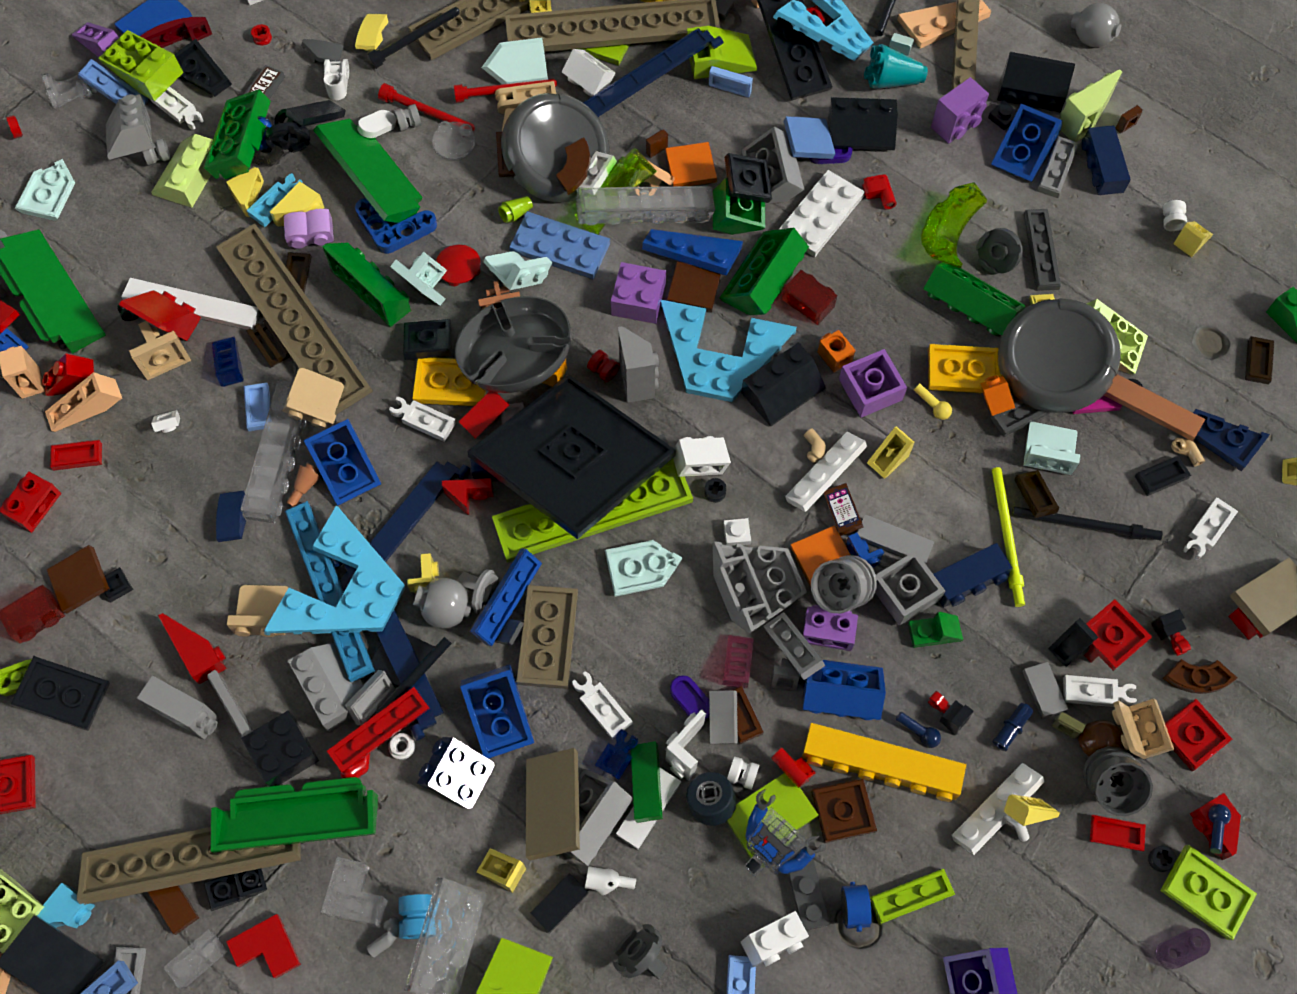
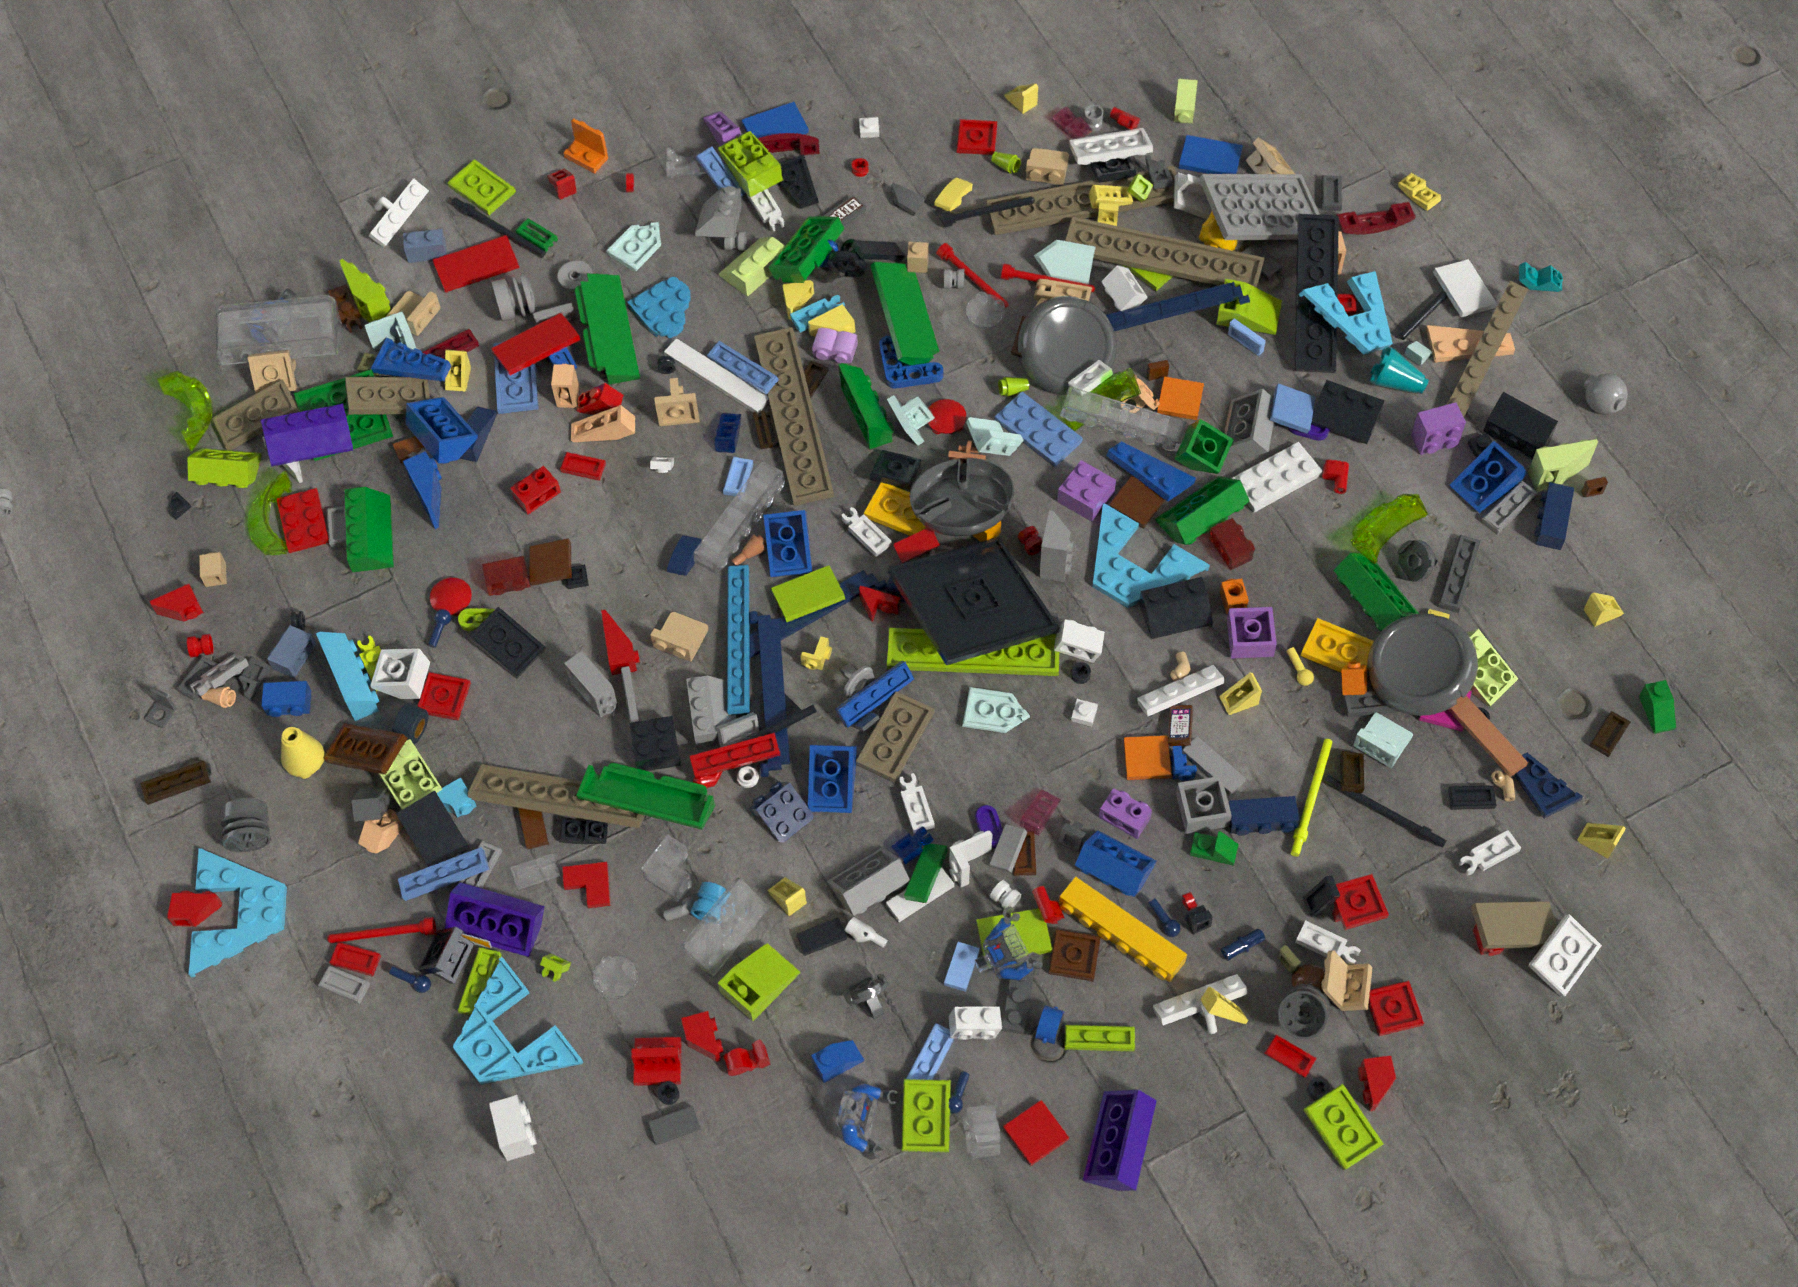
camera: 25 degrees right, 5 degrees down
red slope [119,290,201,341] -> none
medium azure wing [264,506,405,635] -> none
tan bracket [283,368,344,429] -> none
white piece [323,59,349,101] -> none
white tile [357,110,397,138] -> none
light grey brick [413,578,472,628] -> none
dark tan tile [526,748,580,861] -> none
reddish brown tile [556,137,591,195] -> none
black wheel [686,772,737,826] -> none
light grey wedge [712,541,807,634] -> none
black tile [724,153,772,203] -> none
light grey plate [763,612,825,680] -> none
light grey wheel [811,555,877,614] -> none
light grey tile [1022,662,1068,719] -> none
black piece [1151,609,1191,656] -> none
clear purple plate [1156,928,1211,969] -> none
reddish brown tile [1162,659,1238,694] -> none
white wheel [1163,200,1187,232] -> none
dark blue bar [1208,804,1231,854] -> none
none -> dark azure plate [627,277,691,338]
none -> medium blue tile [707,341,779,395]
none -> lime tile [771,565,845,622]
none -> tan brick [907,242,929,273]
none -> light blue tile [944,942,980,992]

